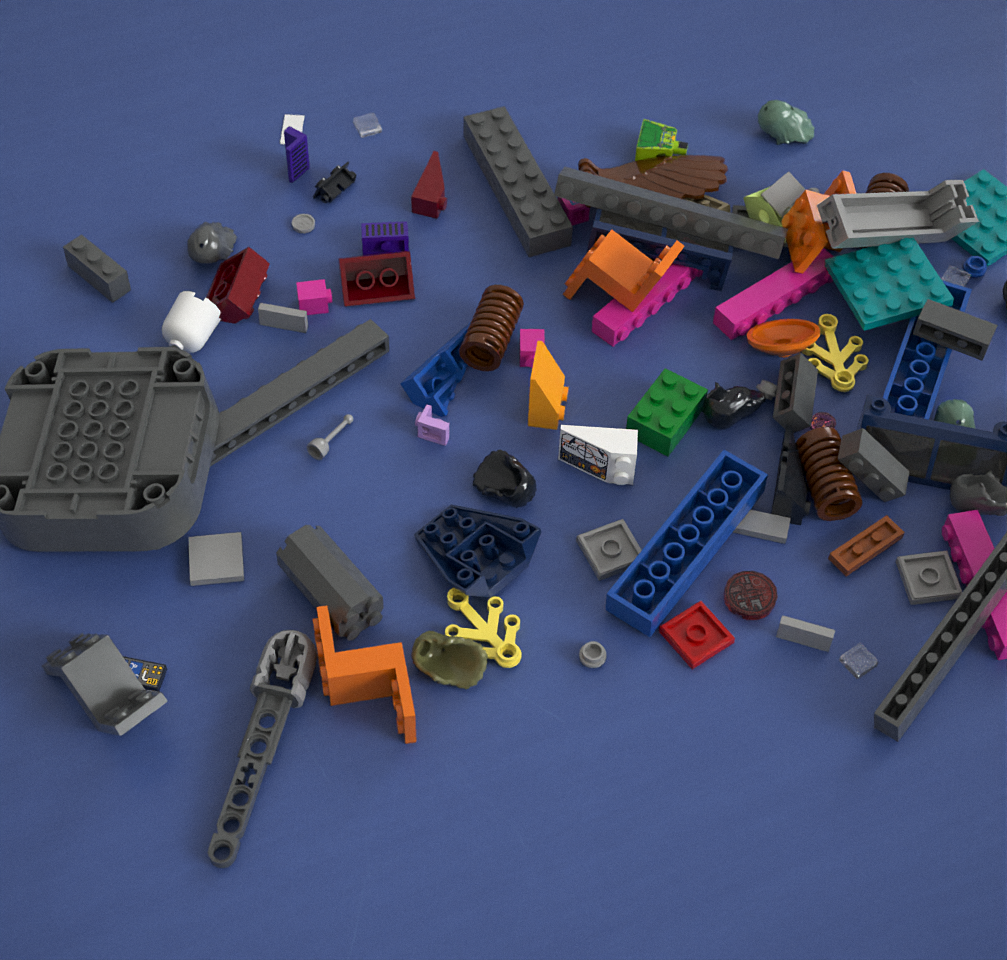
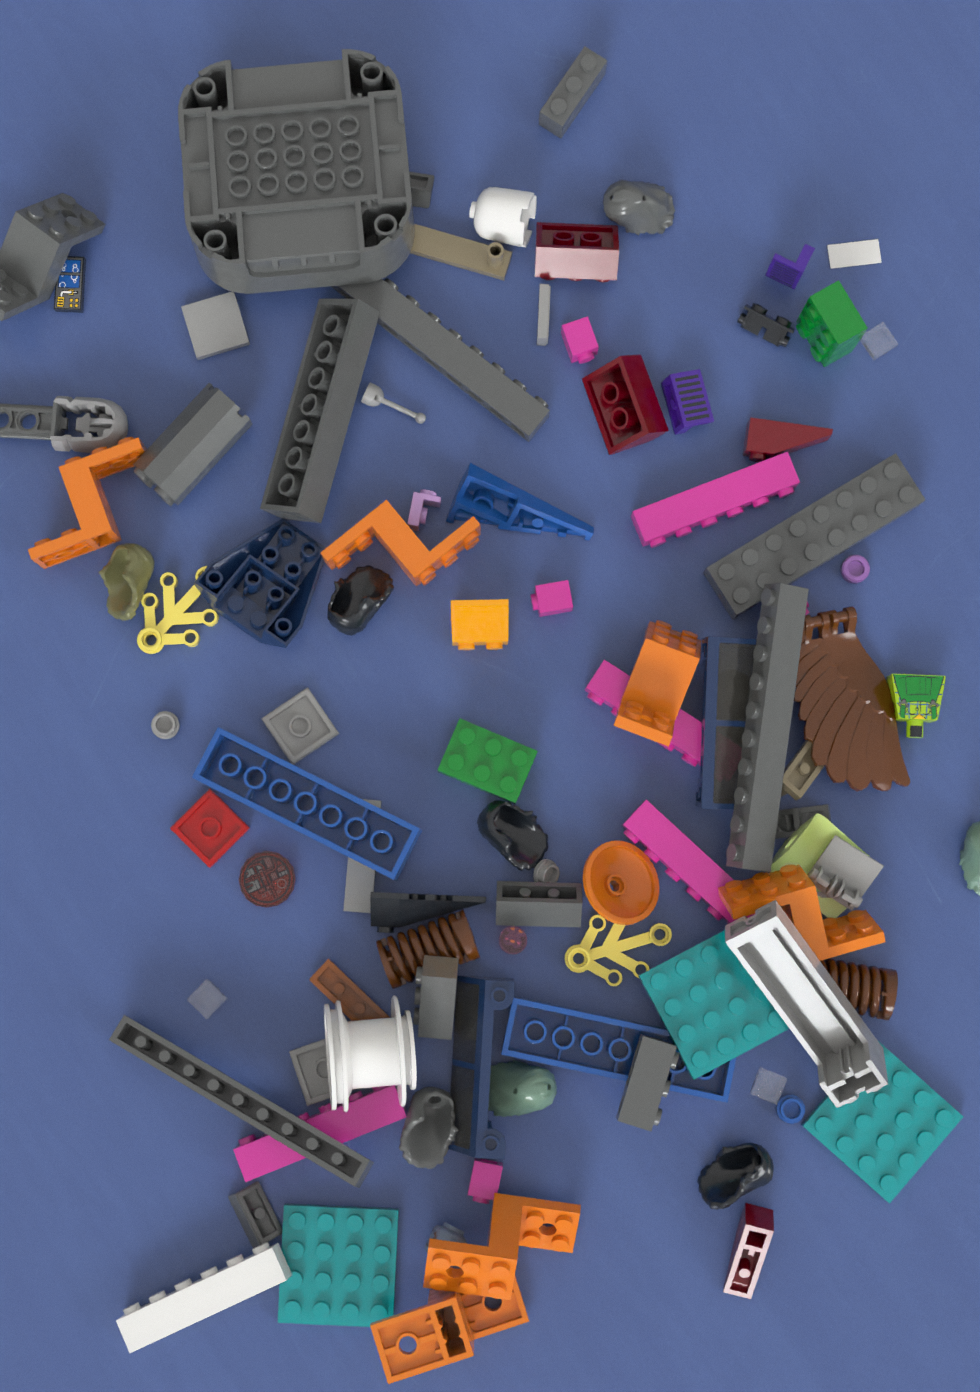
camera: 80 degrees right, 30 degrees up
light grey piece [292,214,315,234] -> none
reddish brown piece [459,285,524,372] -> none
white slope [558,425,638,485] -> none
light grey tile [776,616,835,652] -> none
none -> dark grey brick [260,299,380,523]
none -> orange bracket [321,500,481,587]
none -> white wheel [324,995,416,1112]
none -> dark tan piece [410,224,512,281]
none -> dark pink brick [631,452,800,548]
none -> green brick [796,280,868,367]
none -> medium lavender tile [840,555,870,584]

